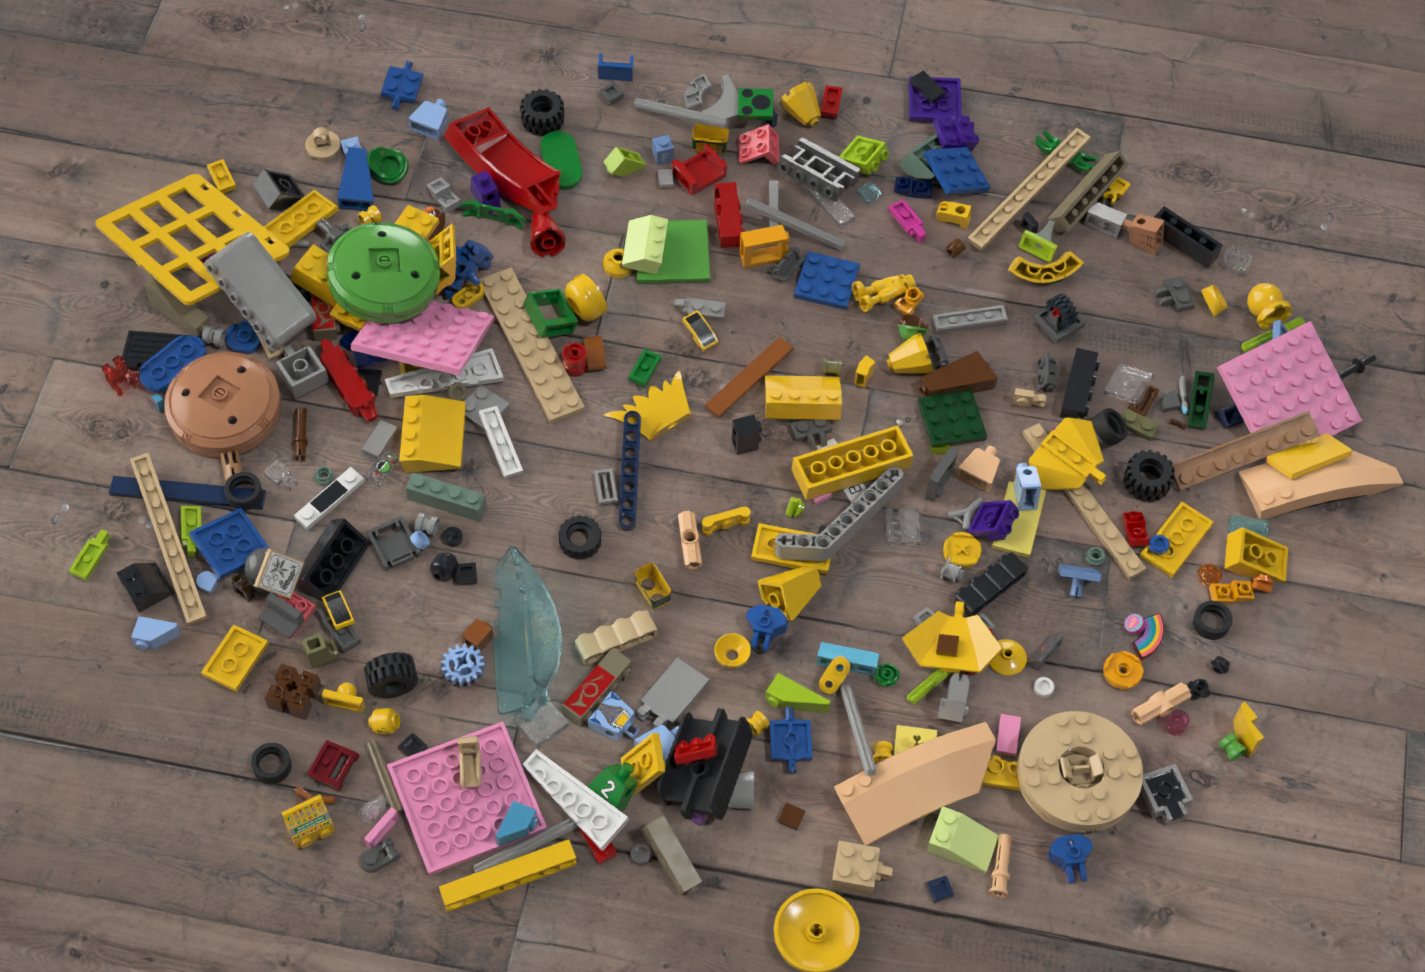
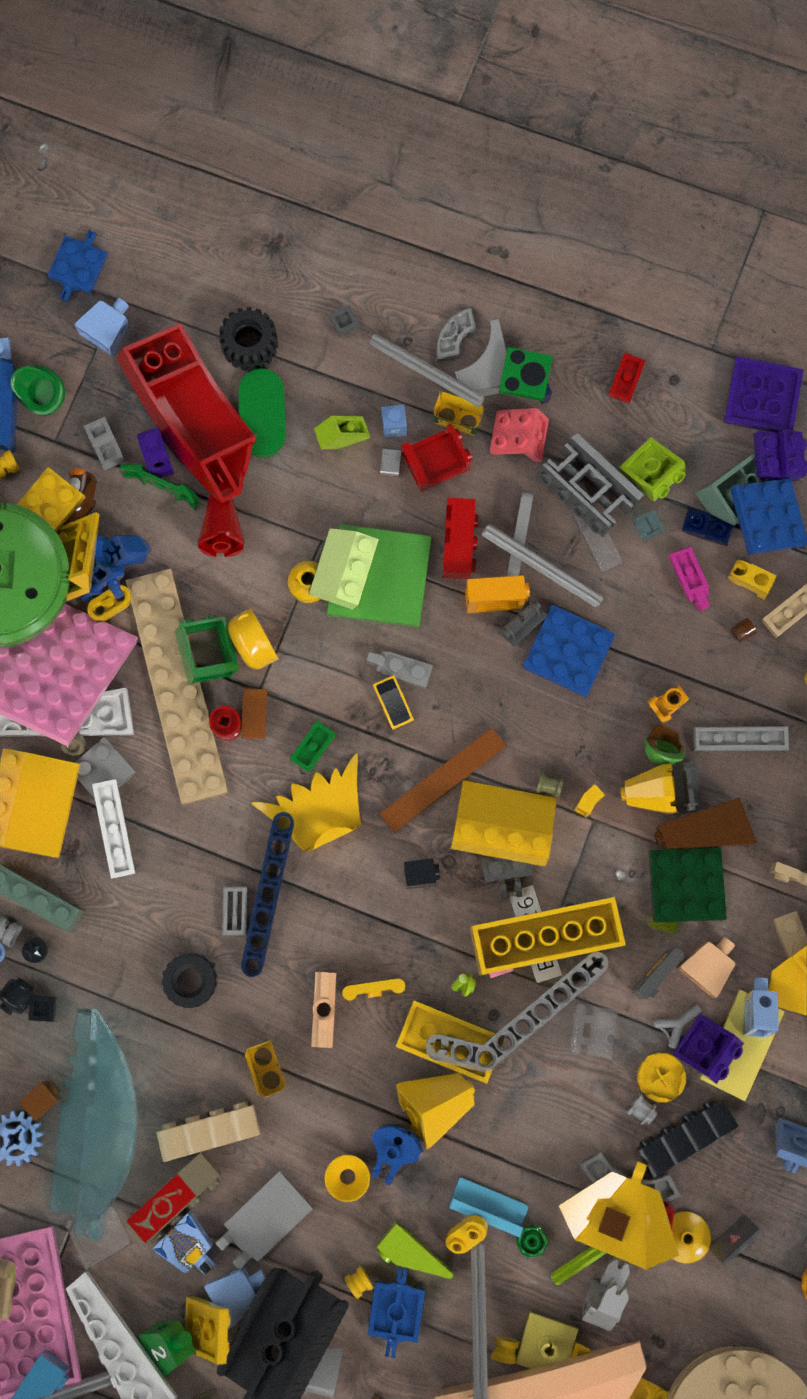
camera: 10 degrees right, 20 degrees up
blue panel [598,53,634,81] -> none
red plate [674,734,718,765] -> none
yellow cone [779,82,821,127] -> none
yellow piece [852,274,916,312] -> none
black tile [910,70,946,104] -> none
bright pink tile [995,714,1021,757] -> none
white tile [1033,677,1054,698] -> none

